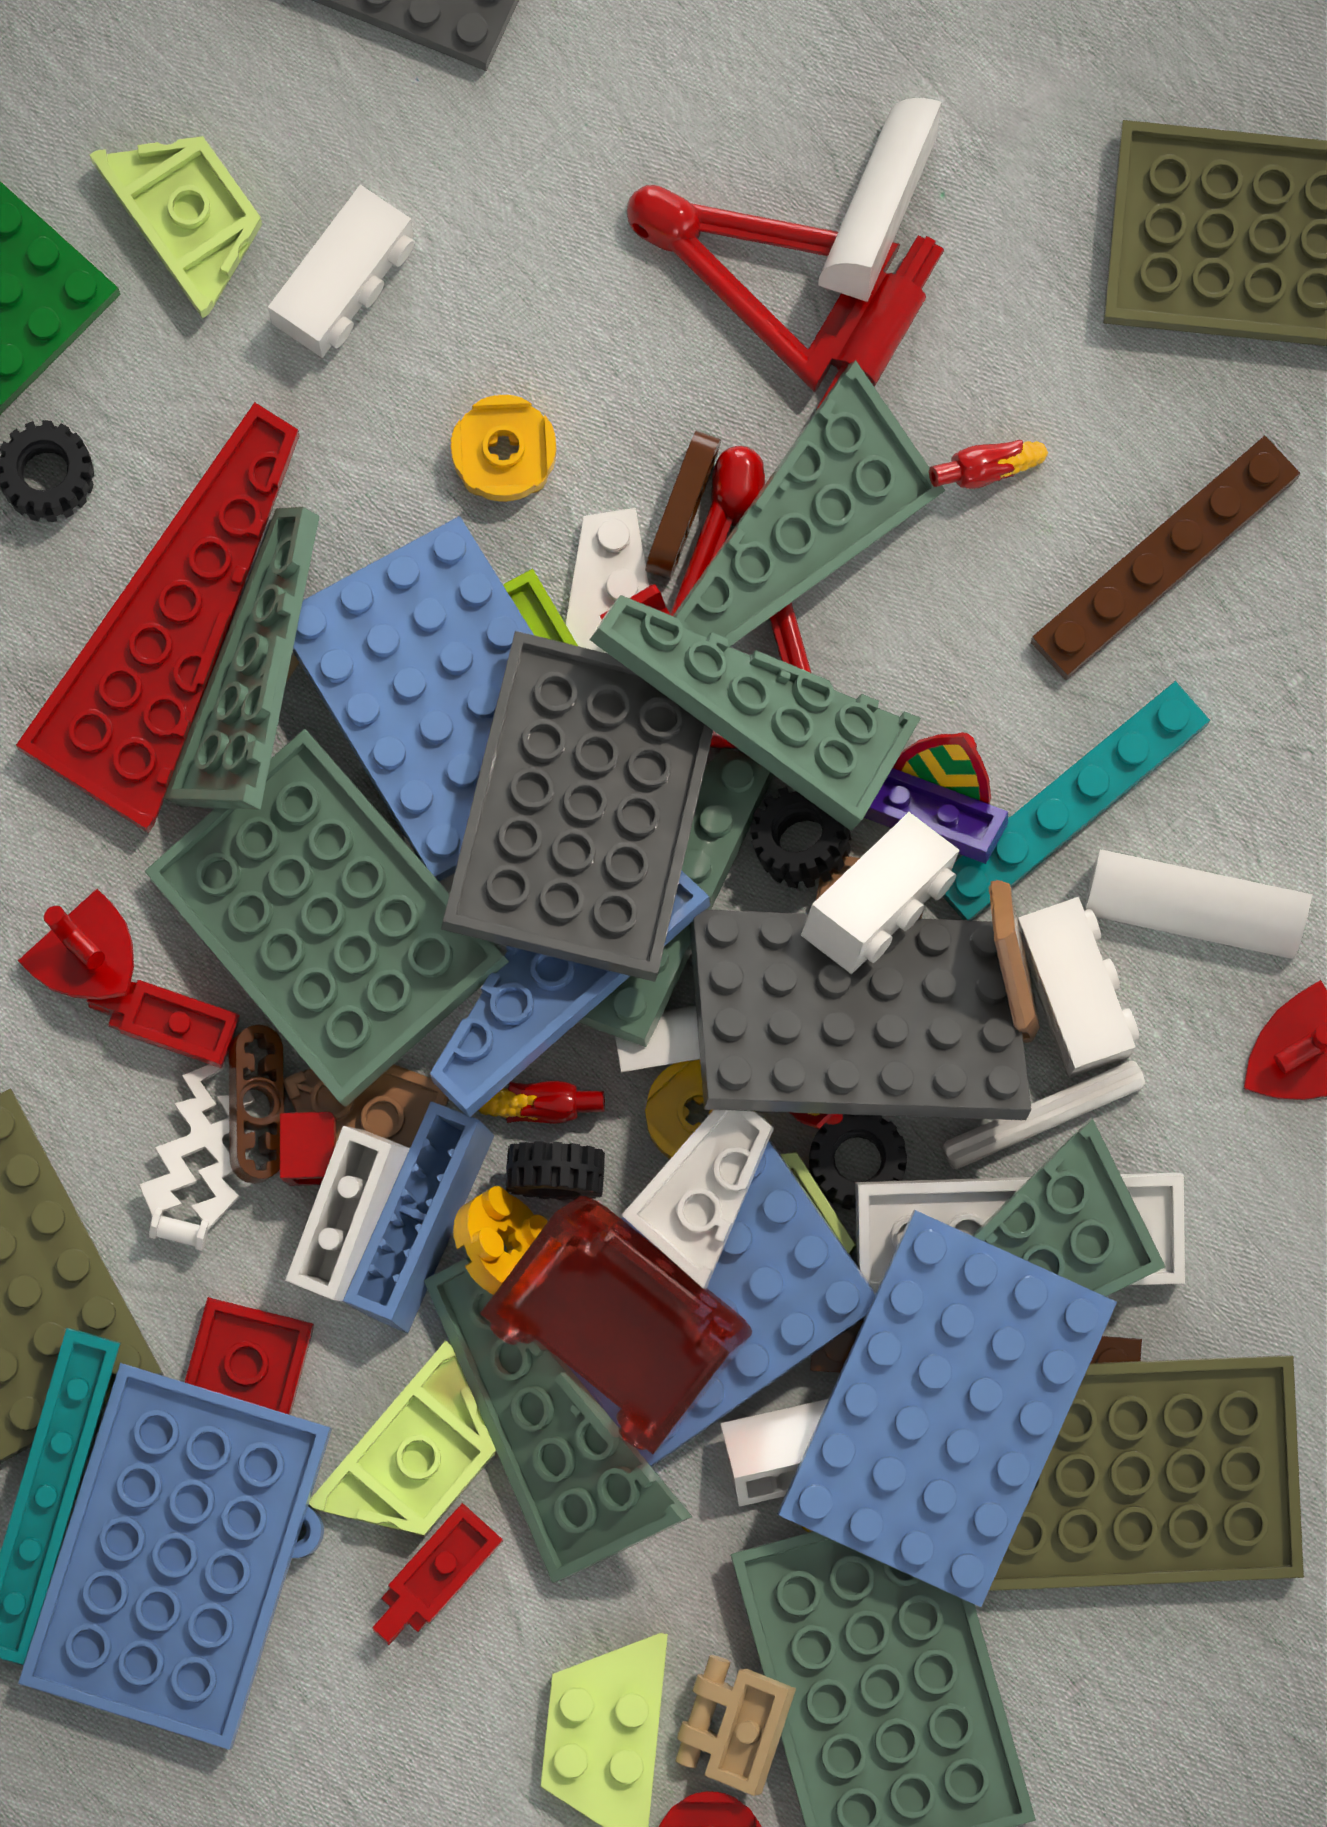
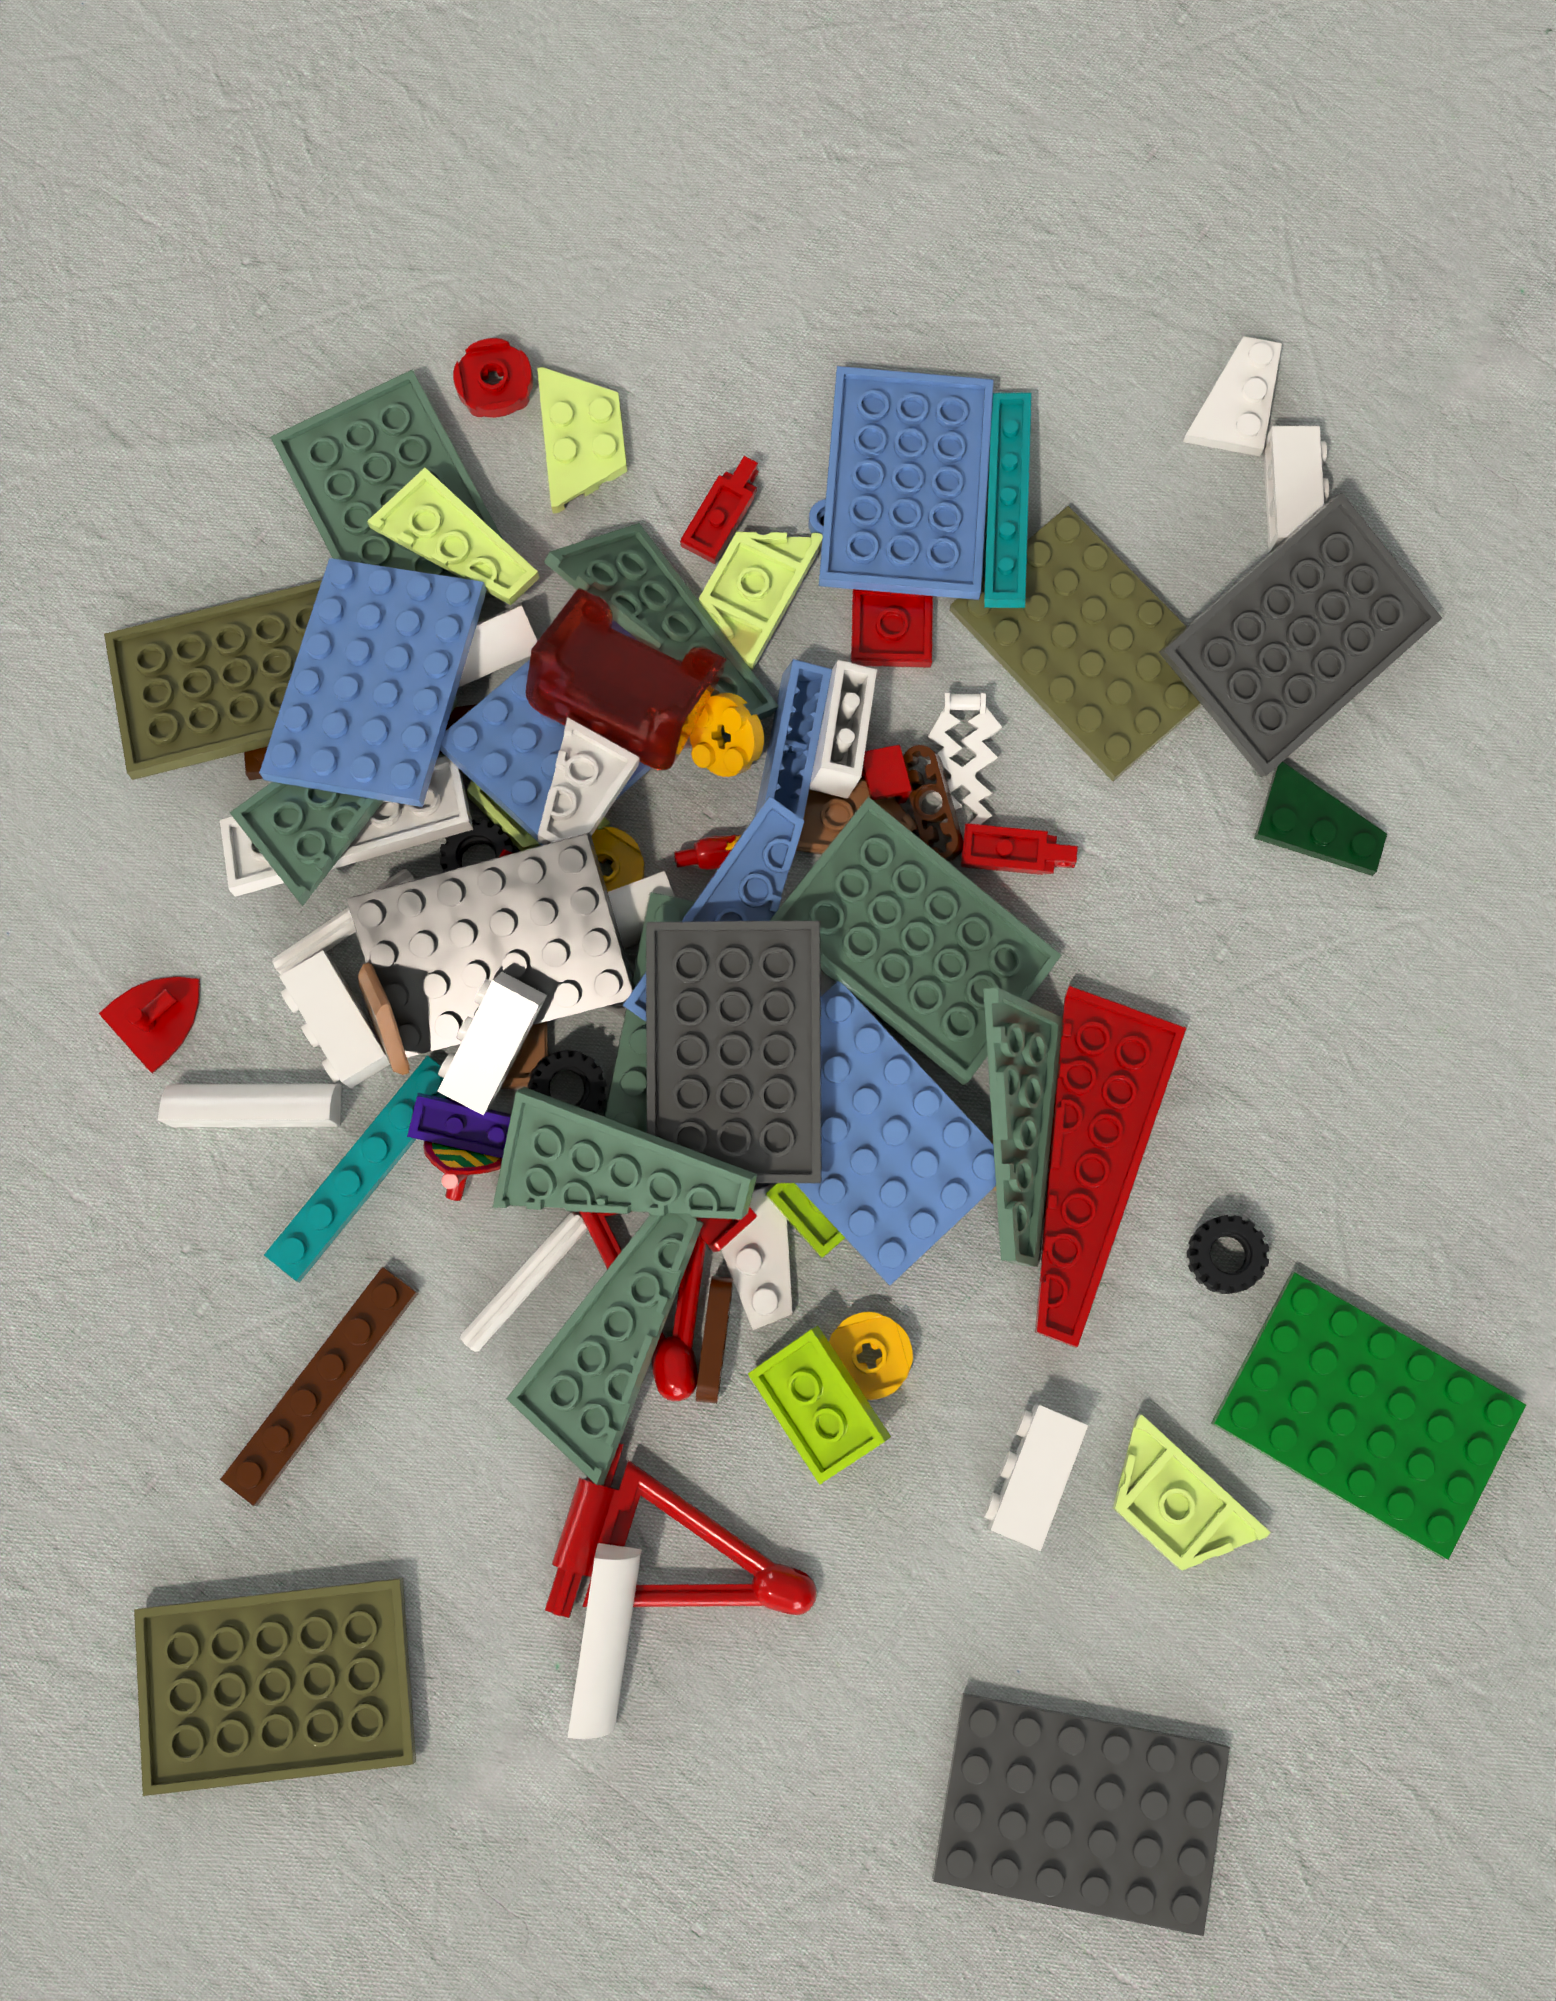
camera: 170 degrees right, 0 degrees up
red shield [18,889,134,1000] -> none
black tyre [506,1141,605,1200] -> none
tan plate [675,1655,796,1796] -> none
red piece [929,440,1048,489] -> none
none -> yellowish green wing [367,468,540,605]
none -> white axle [460,1212,588,1352]
none -> lime plate [748,1325,891,1485]

